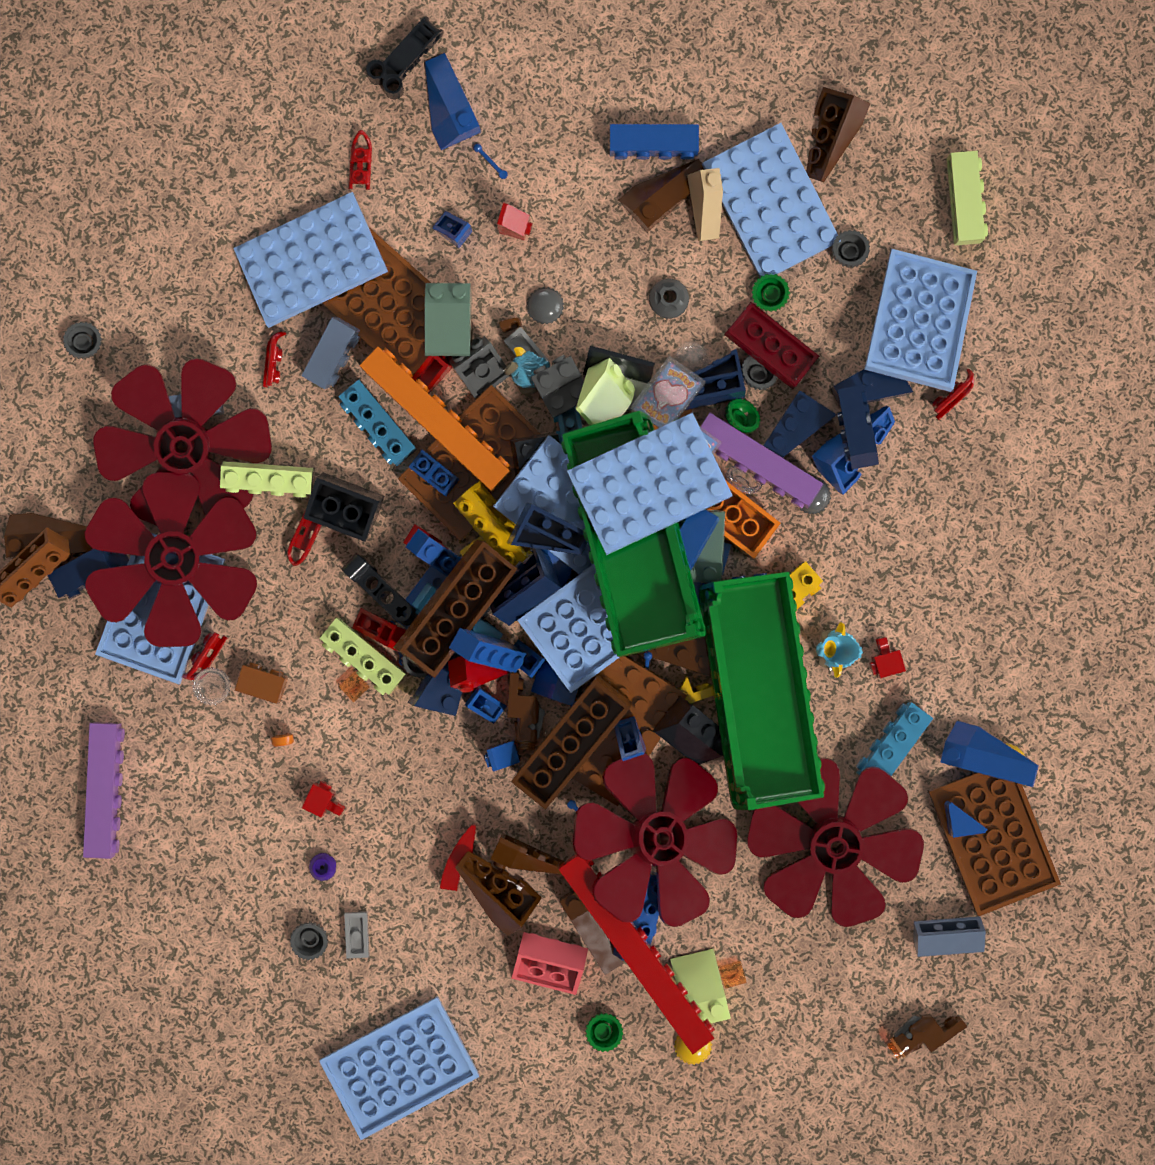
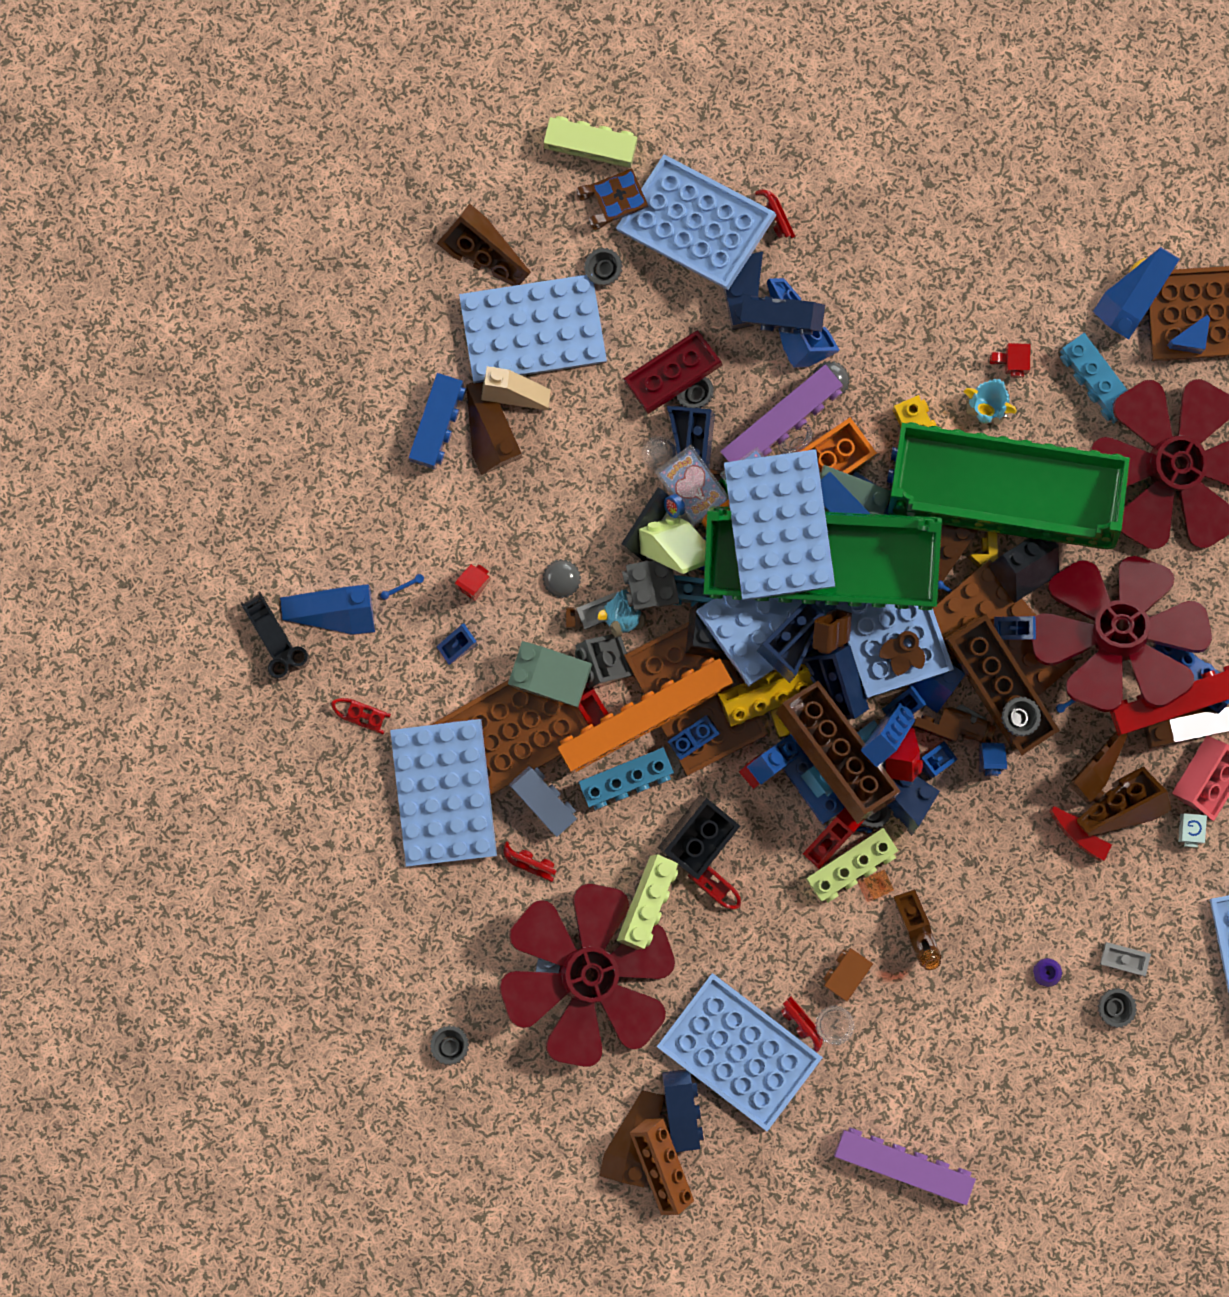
camera: 75 degrees left, 5 degrees down
dark red piece [85,472,257,647] -> none
orange tile [271,734,294,747] -> none
red brick [302,781,346,818] -> none
black piece [341,553,418,626] -> none
dark grey piece [649,279,689,319] -> none
green hat [725,398,761,433] -> none
green hat [752,274,790,312] -> none
dark blue wedge [763,391,837,458] -> none
none -> reddish brown flag [576,168,649,230]
none -> blue tile [664,494,685,518]
none -> reddish brown brick [812,609,852,654]
none -> reddish brown plate [879,631,925,676]
none -> reddish brown plate [894,889,941,970]
none -> dark grey hat [1001,697,1041,737]
none -> light aqua brick [1178,813,1207,848]

